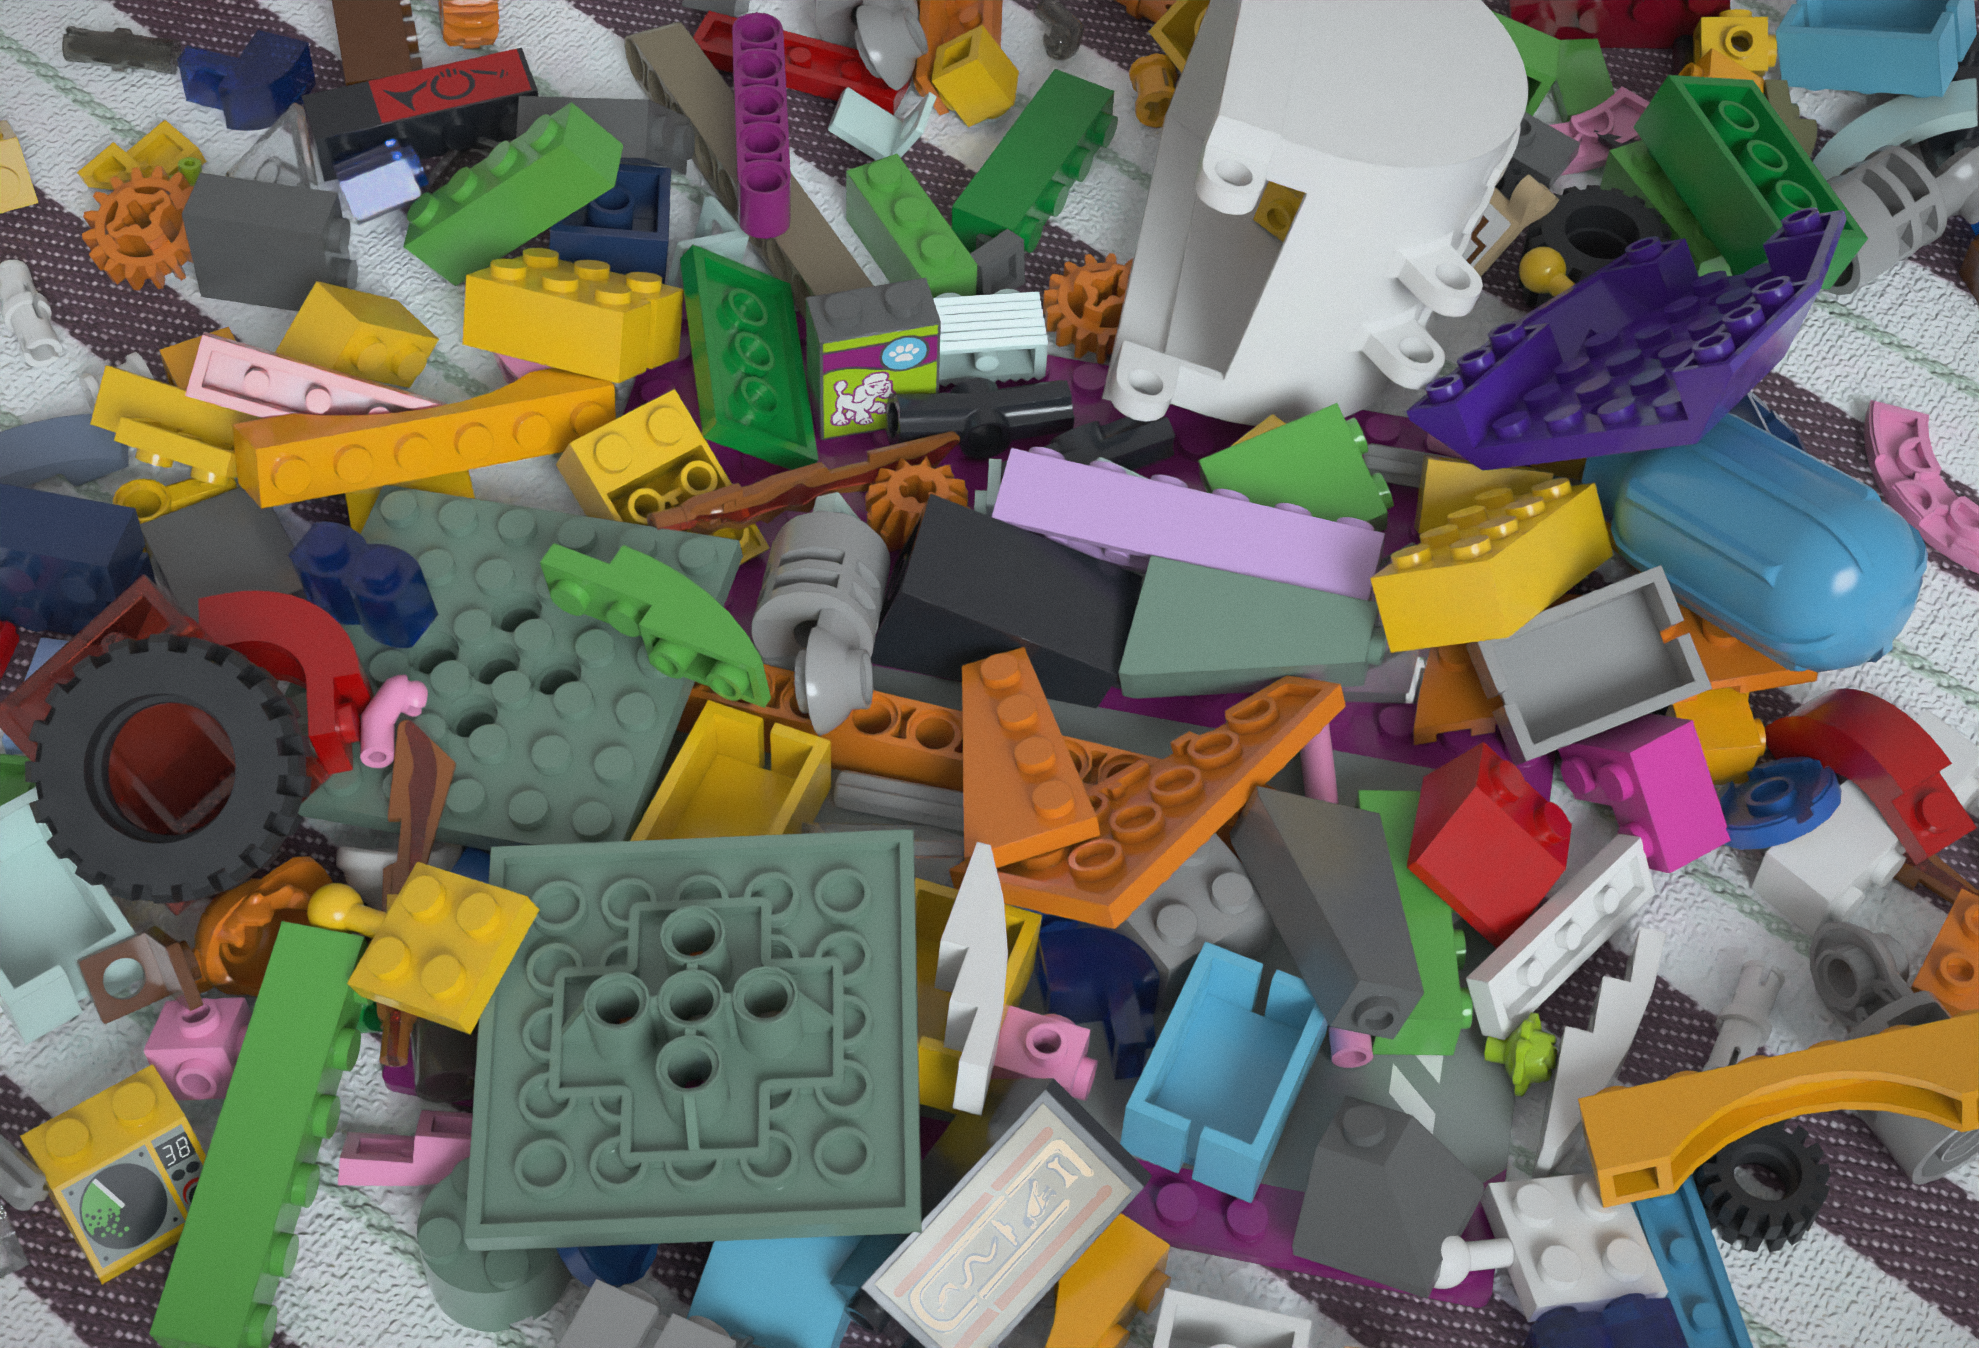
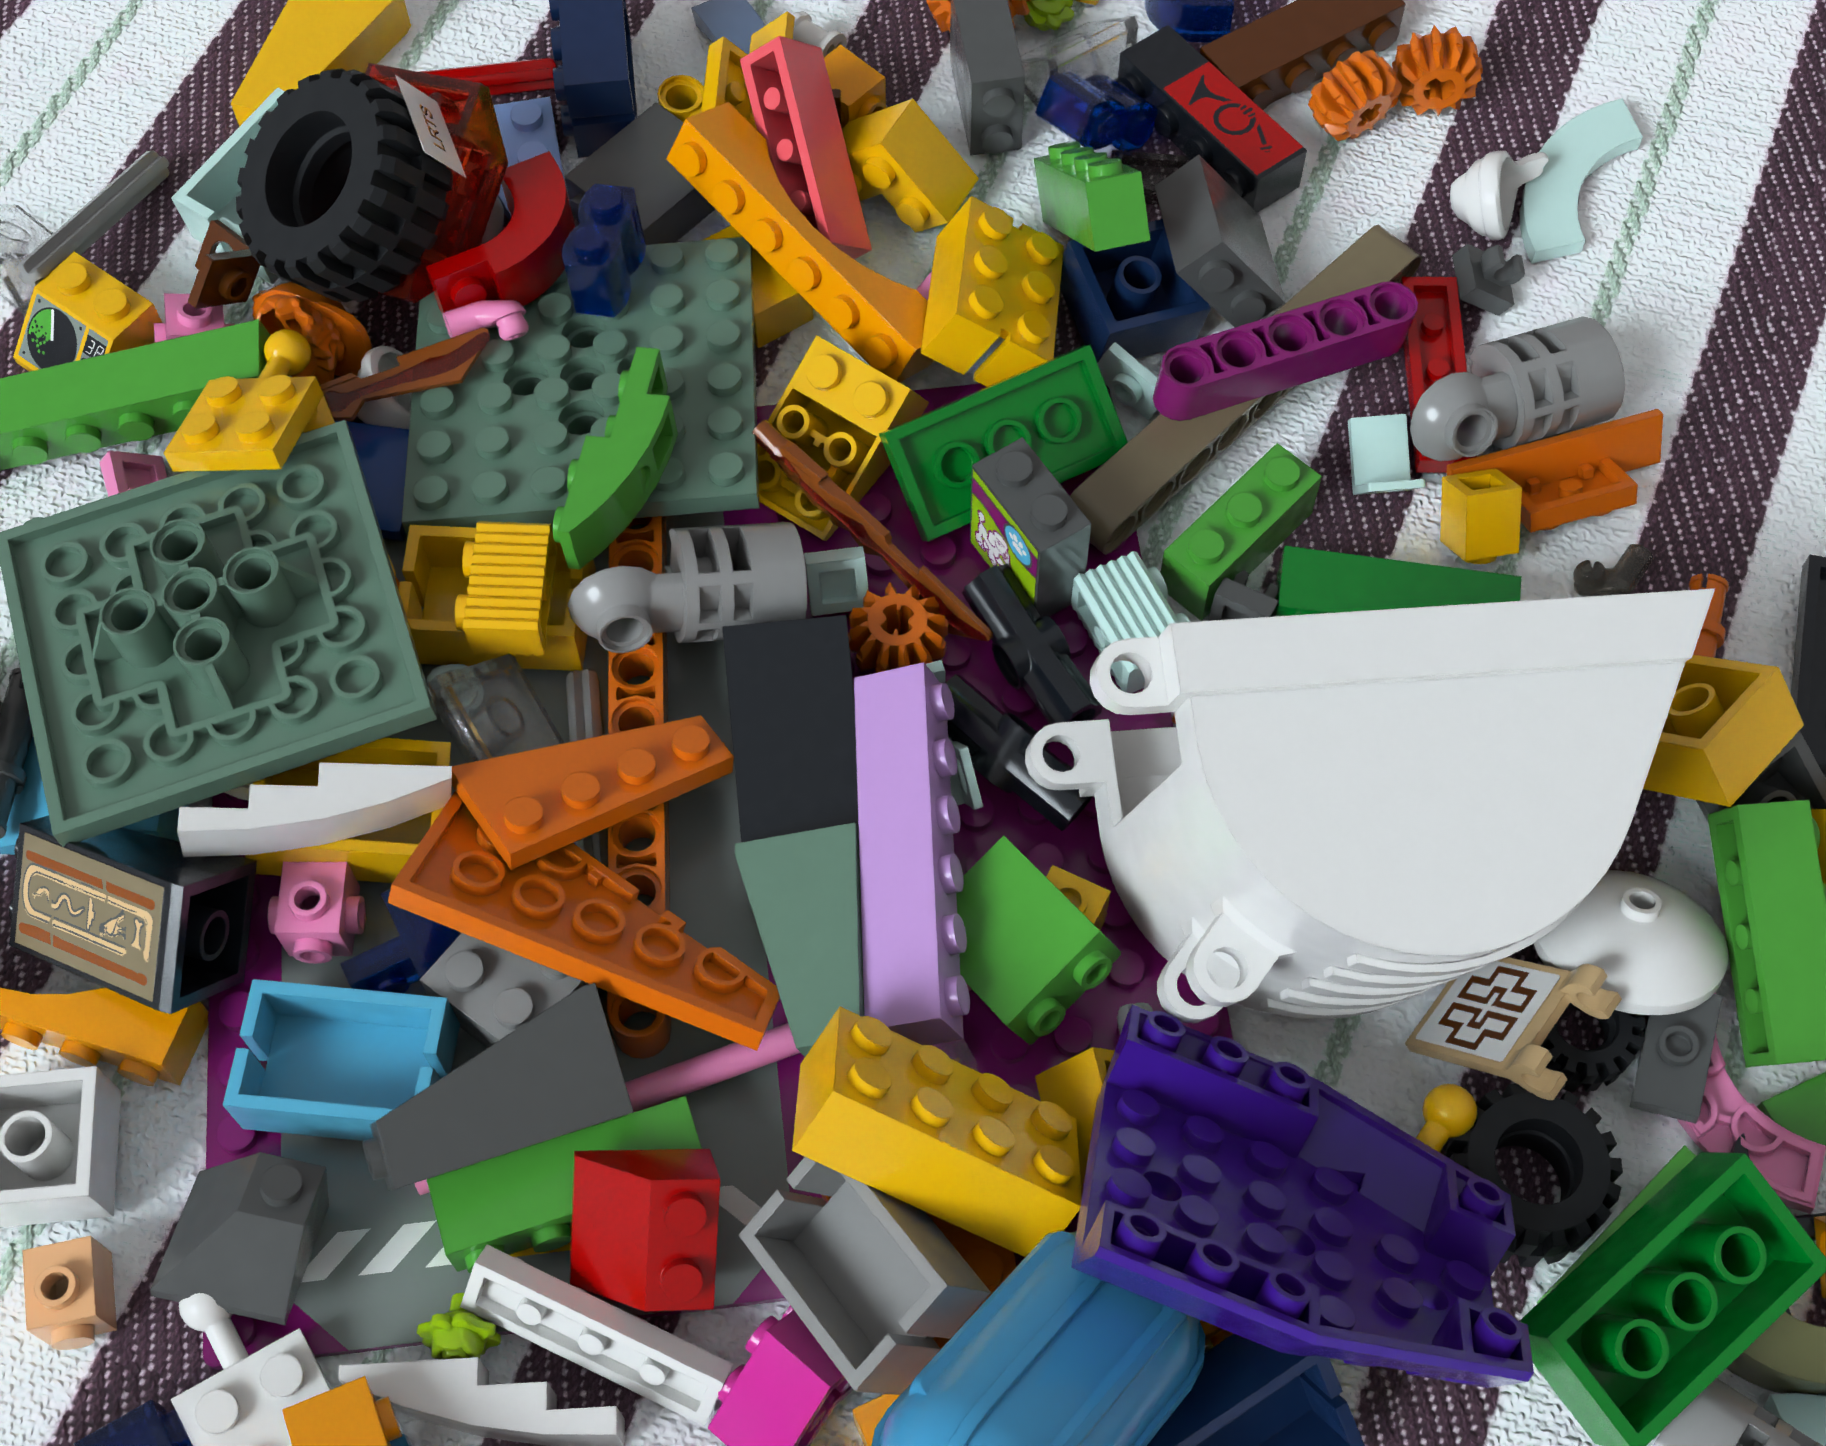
camera: 75 degrees right, 10 degrees up
none -> white sticker [395,75,466,178]
none -> yellow brick [455,521,557,657]

